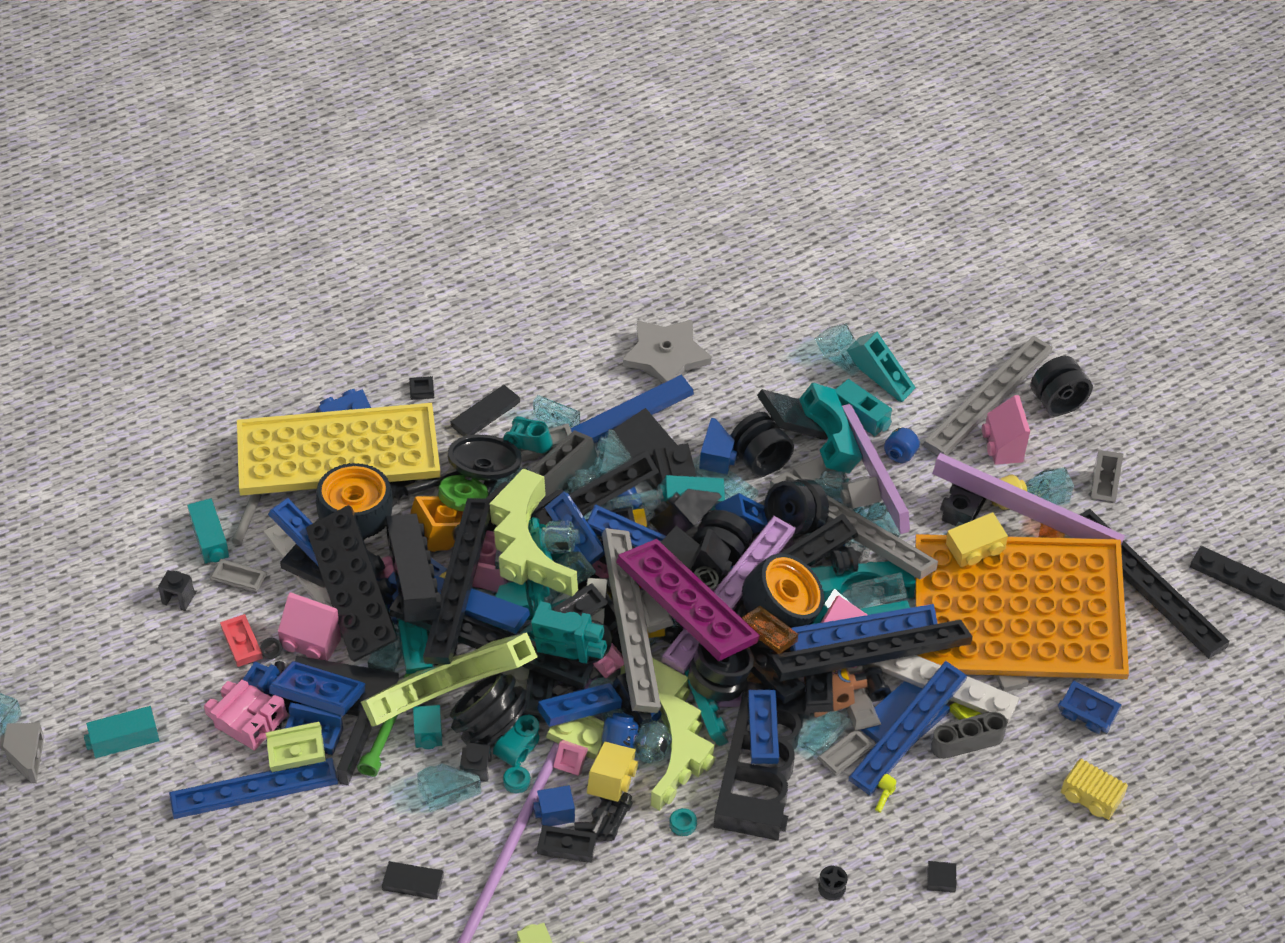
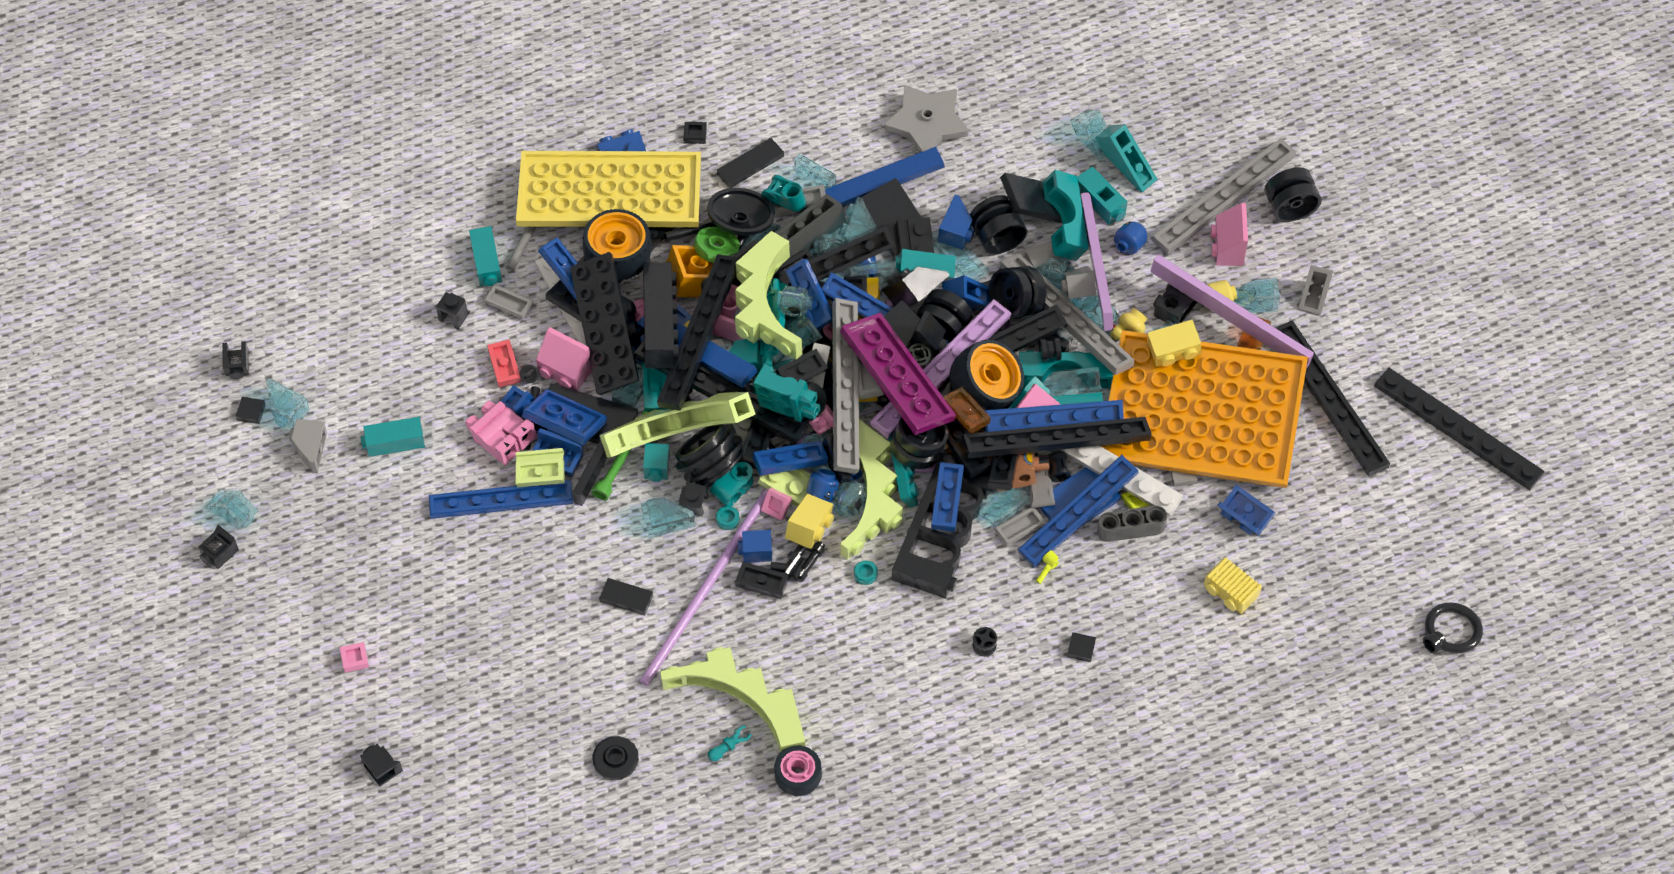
camera: 10 degrees right, 10 degrees up
none -> light yellow animal [1110,308,1148,341]

